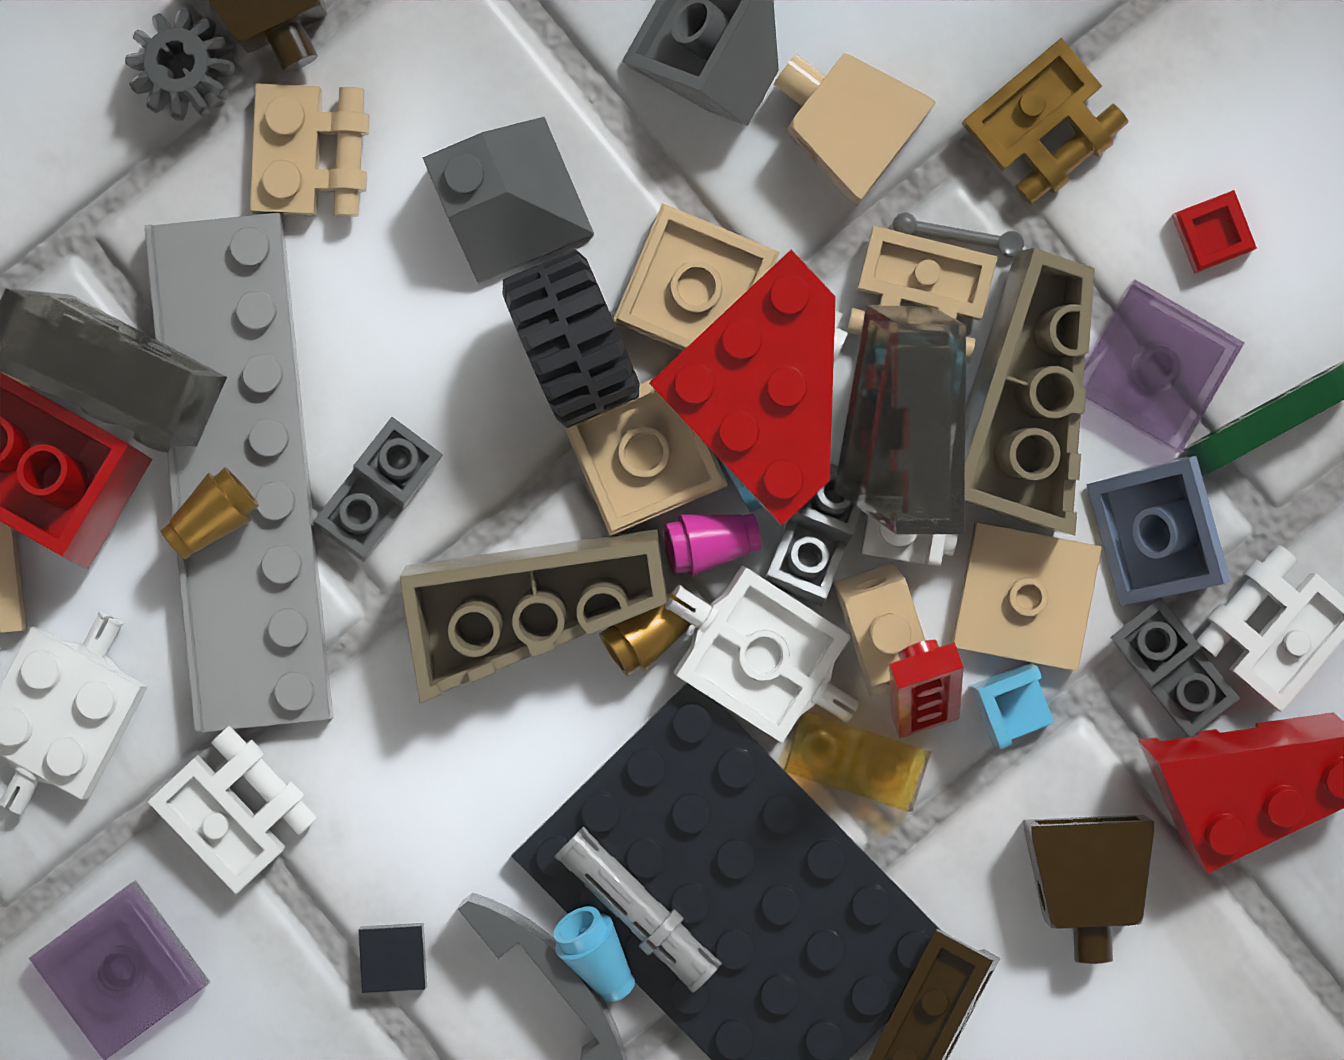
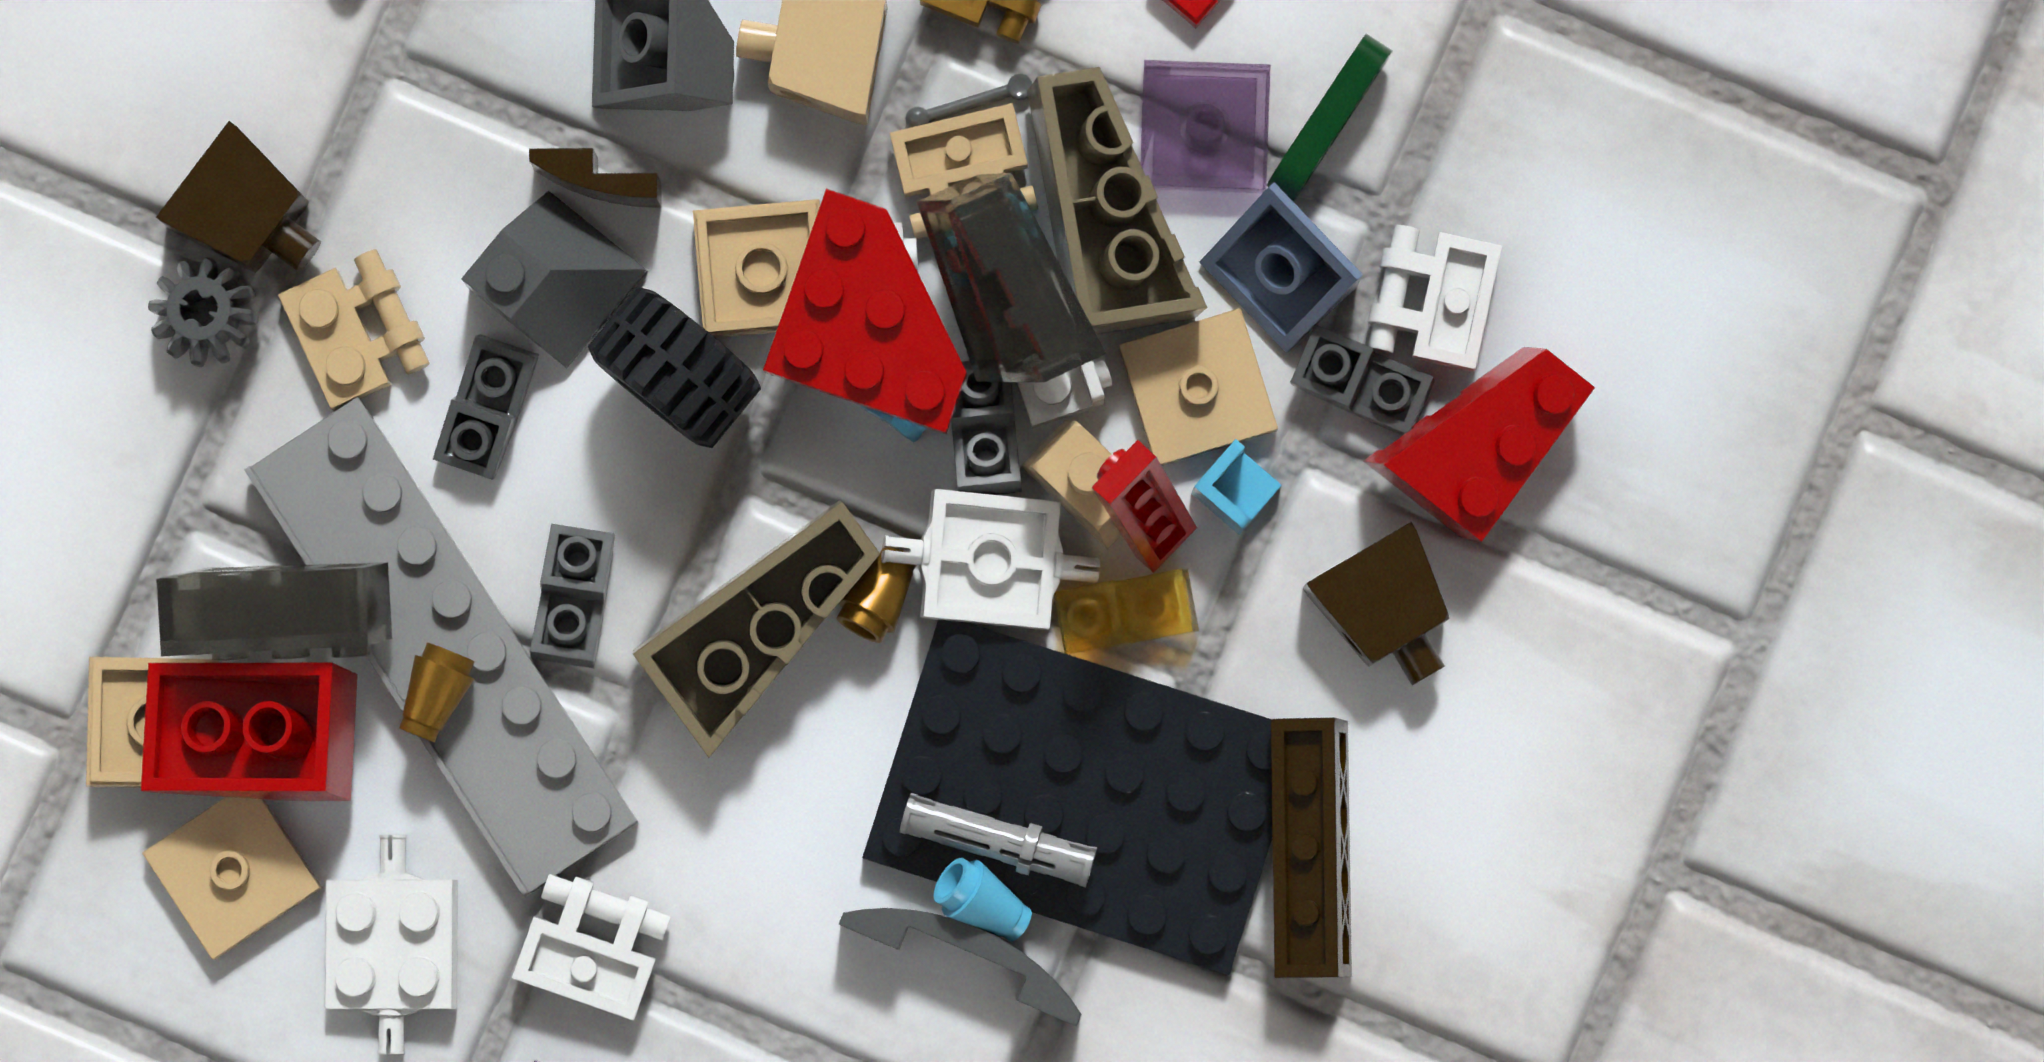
camera: 30 degrees left, 5 degrees down
black tile [358,923,427,993] -> none
tan plate [563,379,728,536] -> none
dark pink cone [664,513,761,577] -> none
none -> dark grey slope [433,334,539,480]
none -> dark brown slope [529,148,662,208]

